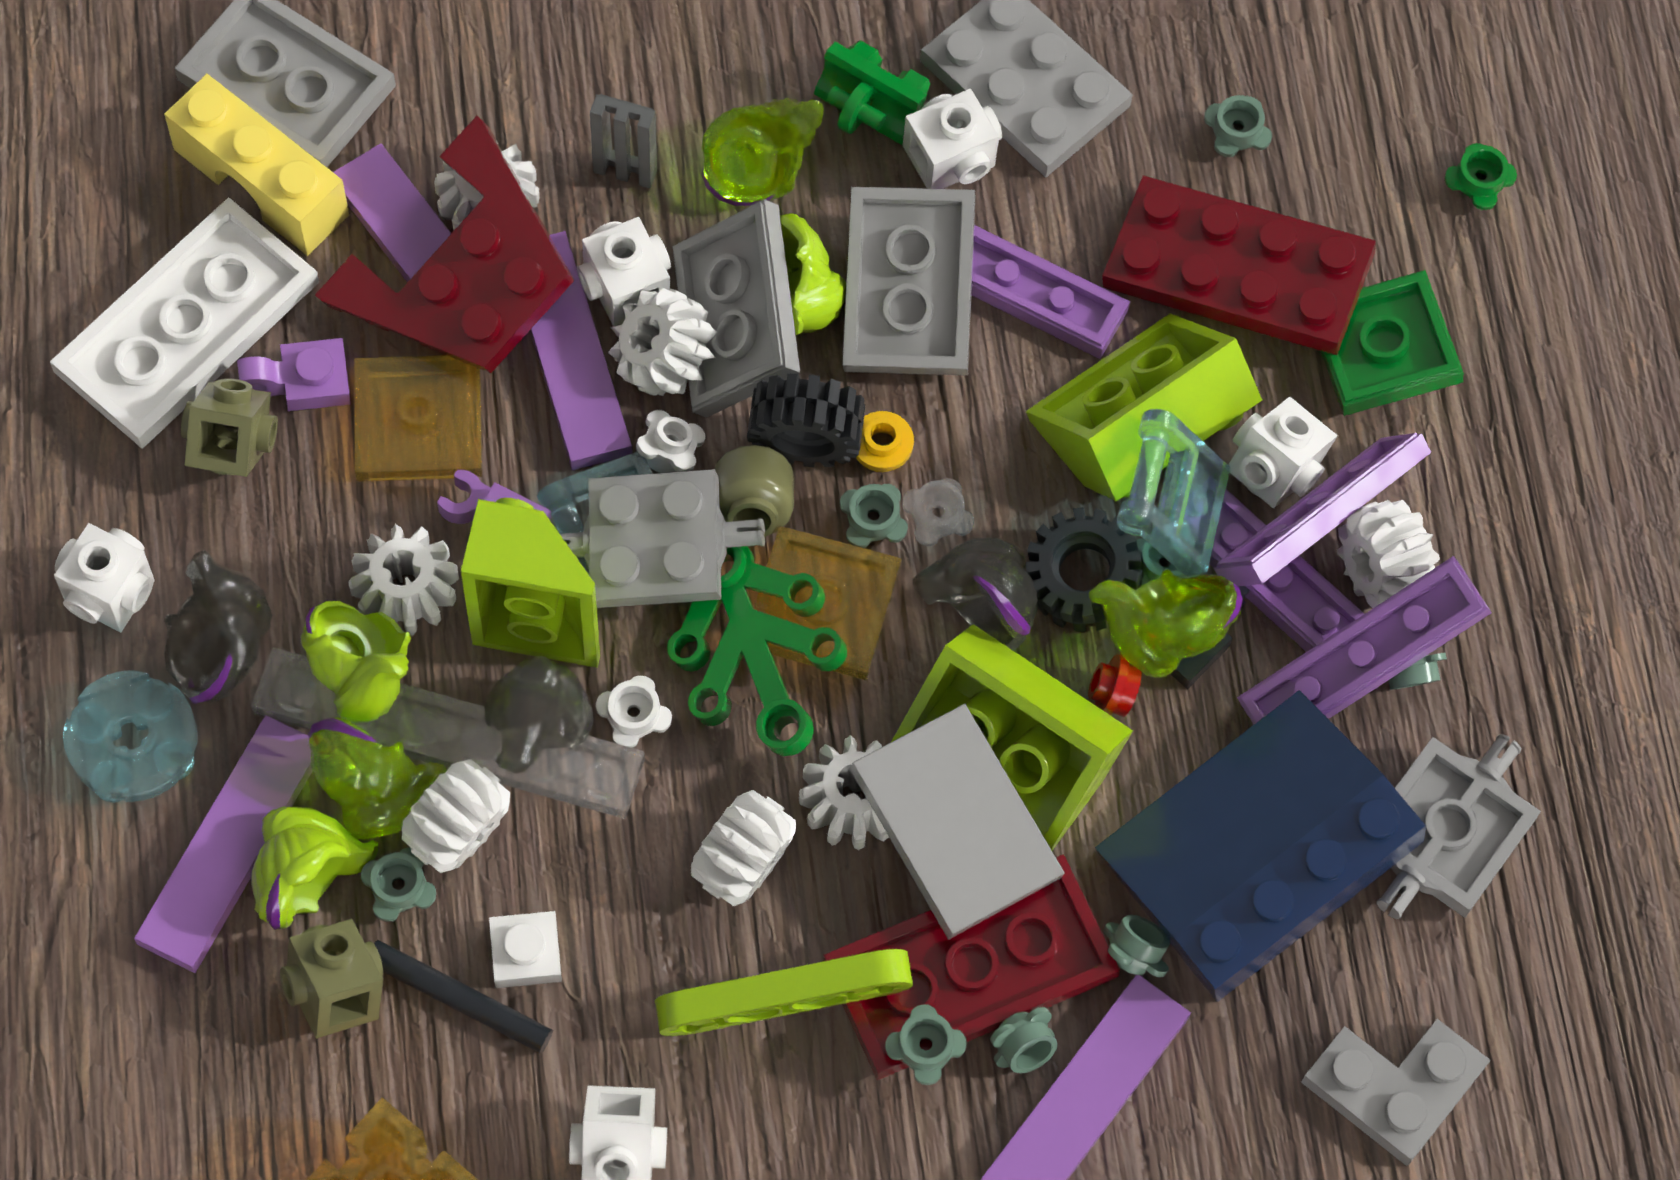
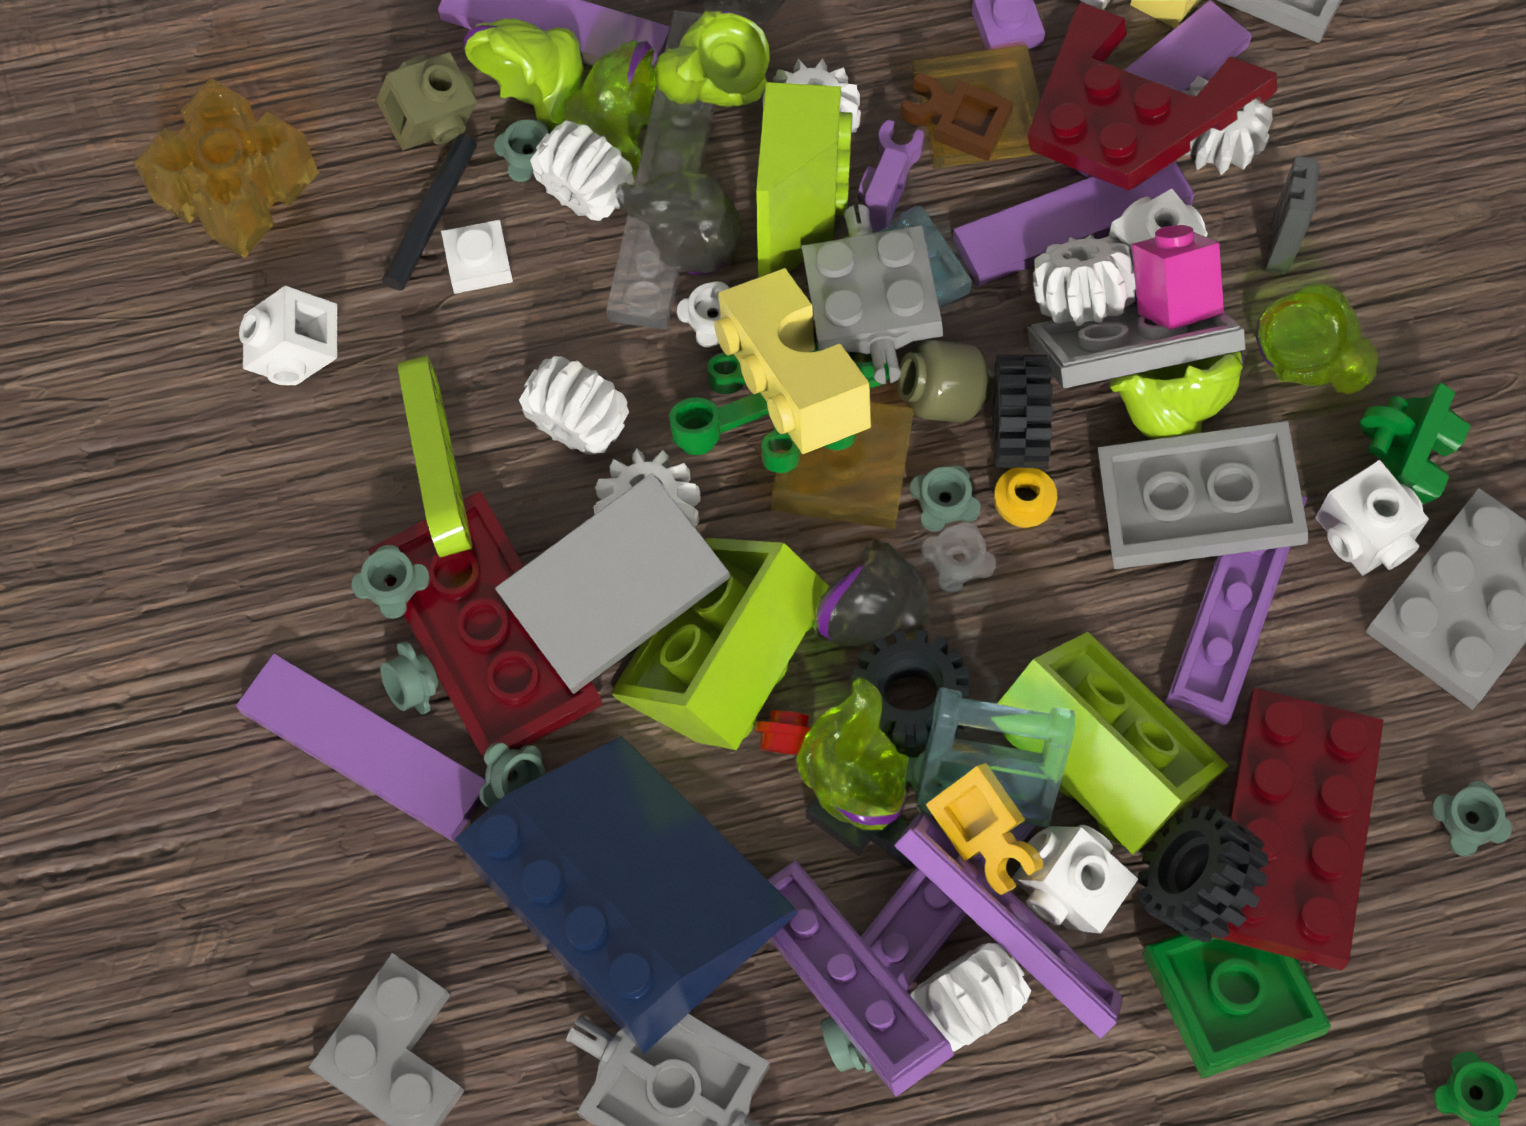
camera: 90 degrees right, 0 degrees up
white plate [636,410,705,473] -> none
none -> light yellow arch [714,268,871,454]
none -> reddish brown plate [901,74,1014,162]
none -> yellow plate [925,763,1044,895]
none -> dark pink brick [1132,225,1224,330]
none -> black tyre [1138,805,1269,942]

